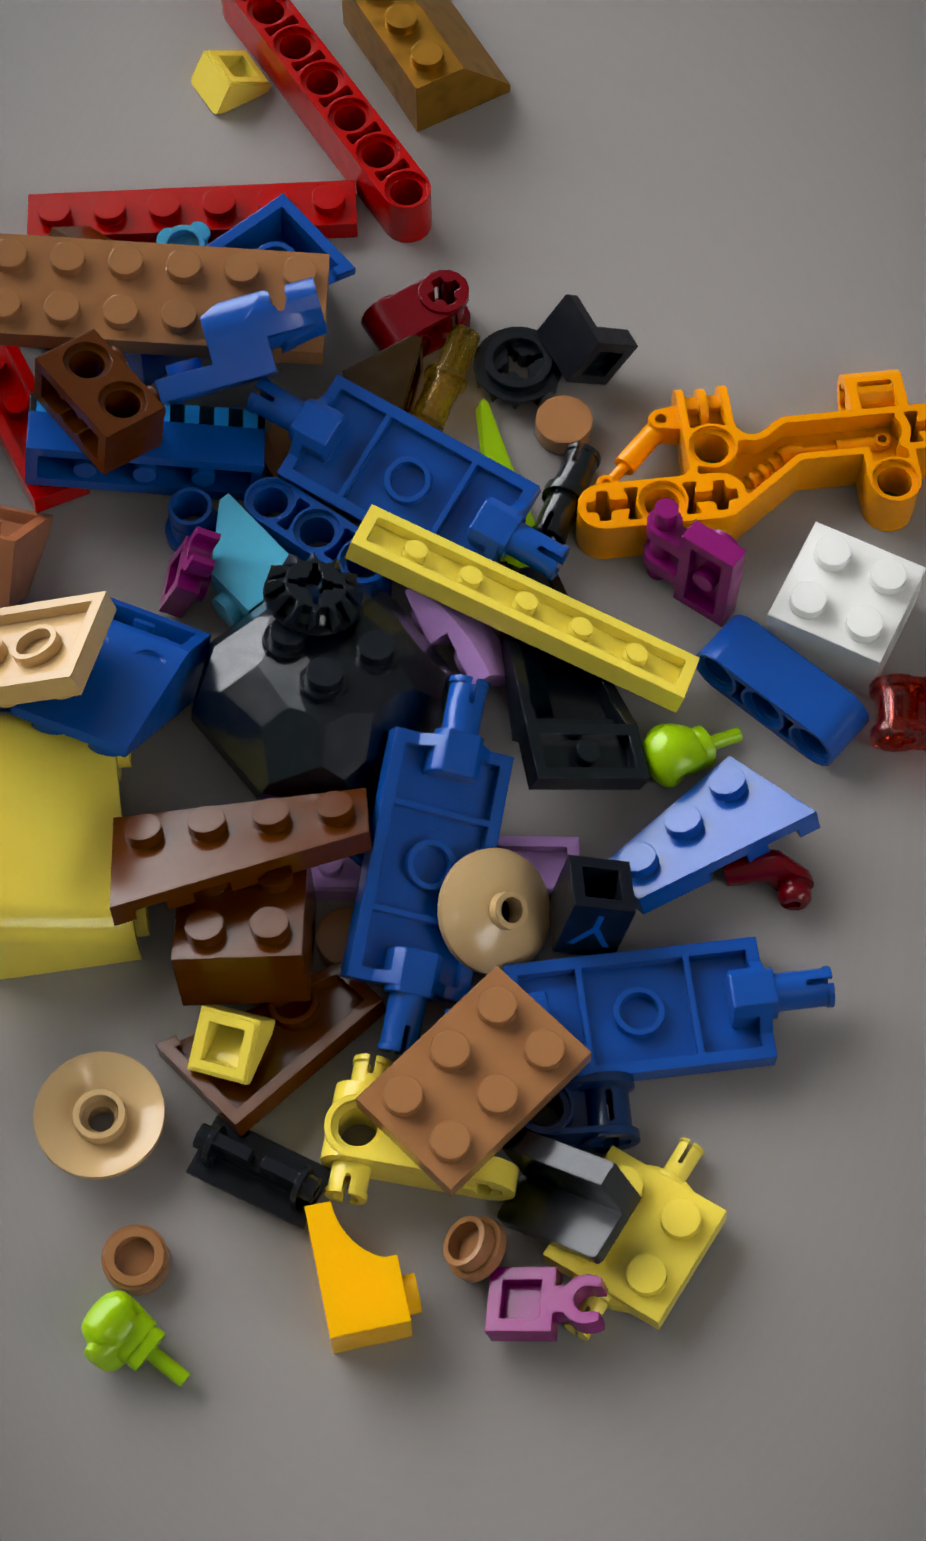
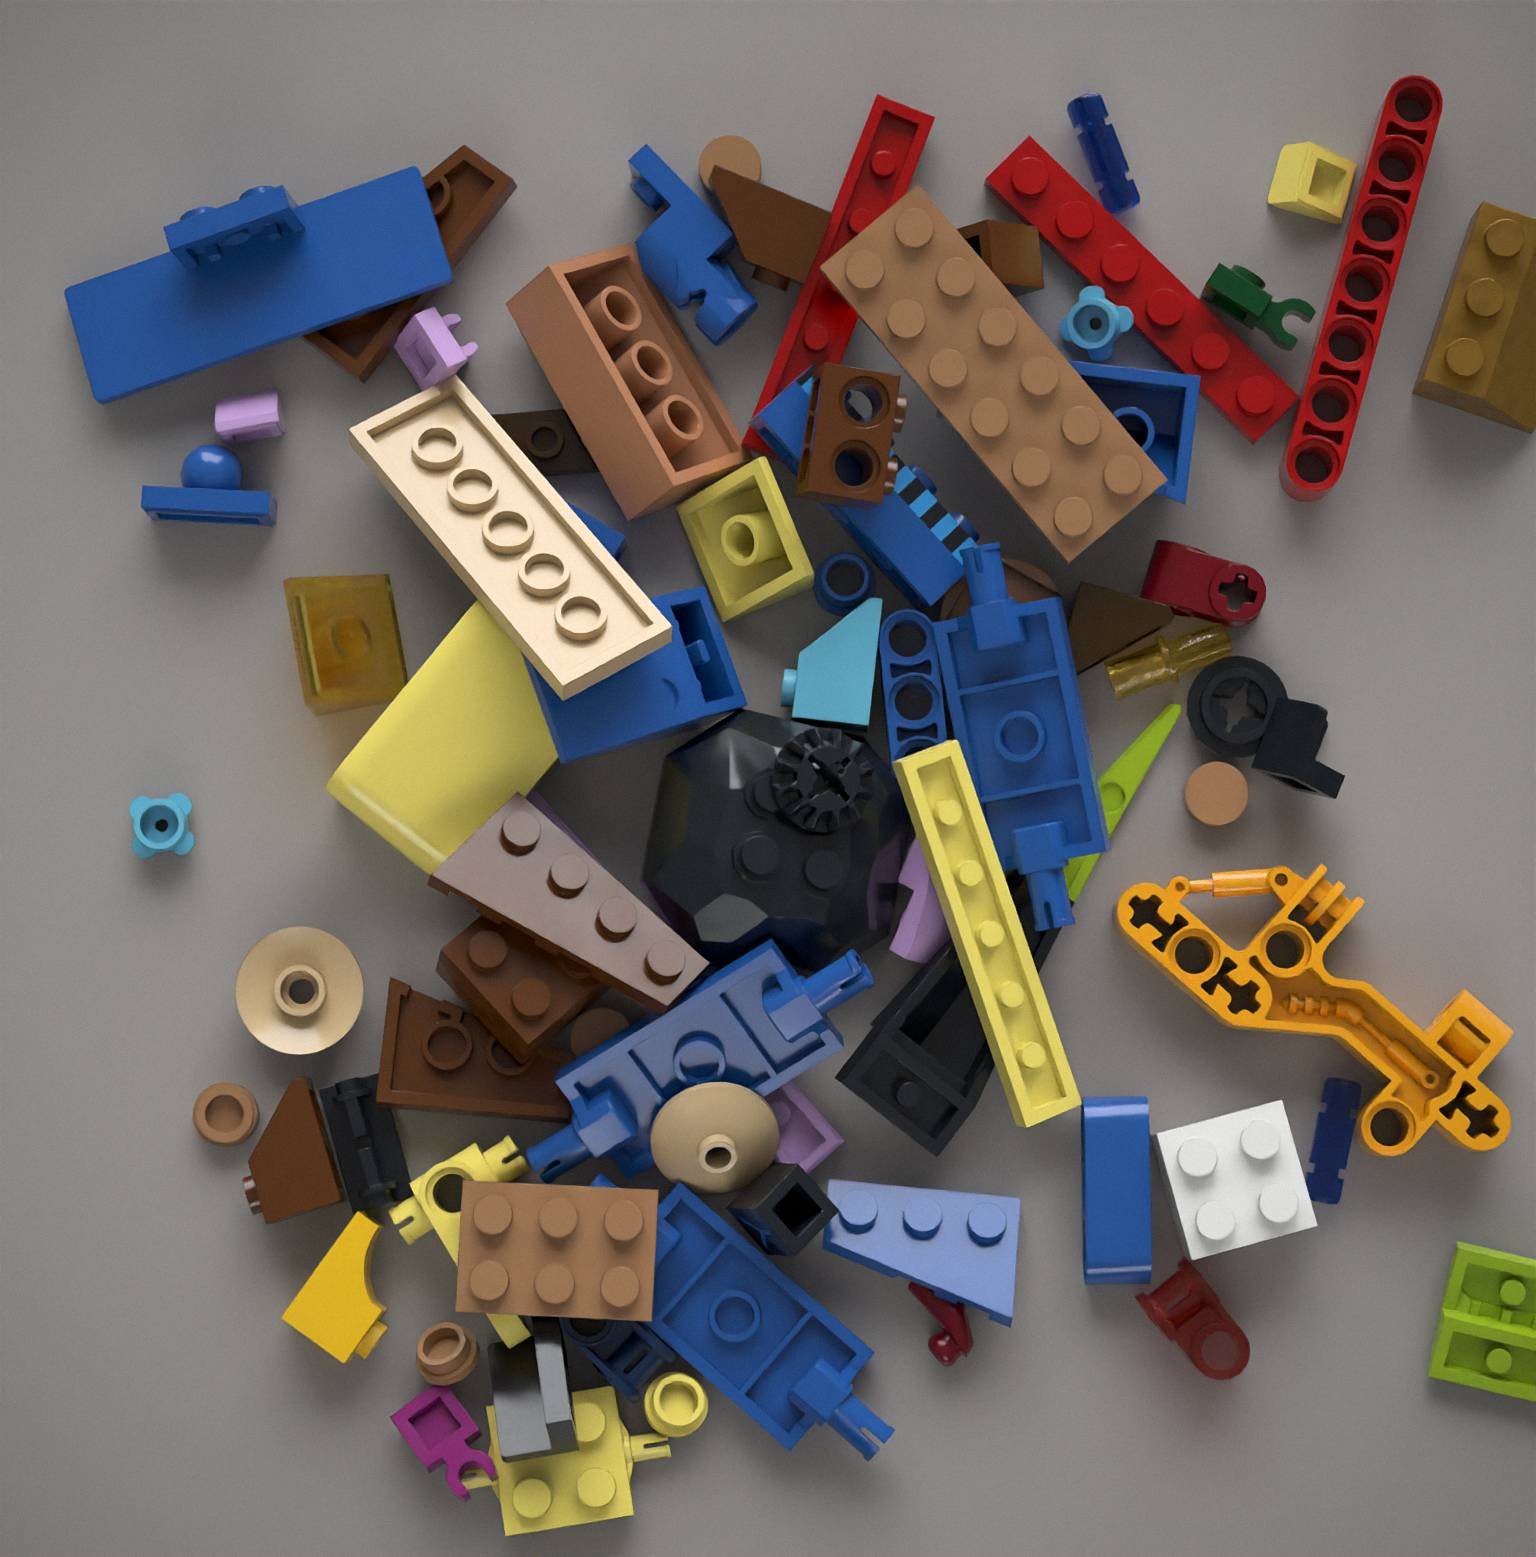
camera: 50 degrees right, 20 degrees up
lime piece [81,1290,191,1388] -> none
blue plate [155,277,328,406] -> none
magenta plate [159,527,221,618] -> none
light yellow slope [187,1005,276,1085] -> none
black pin [532,442,601,545] -> none
lime piece [642,723,743,788] -> none
magenta plate [643,498,747,627] -> none
none -> reddish brown slope [243,1076,347,1224]
none -> light yellow plate [643,1371,708,1437]
none -> light yellow slope [676,456,815,622]
none -> clear blue axle [1067,93,1140,214]
none -> dark green plate [1200,263,1316,351]
none -> clear blue axle [1305,1077,1362,1205]

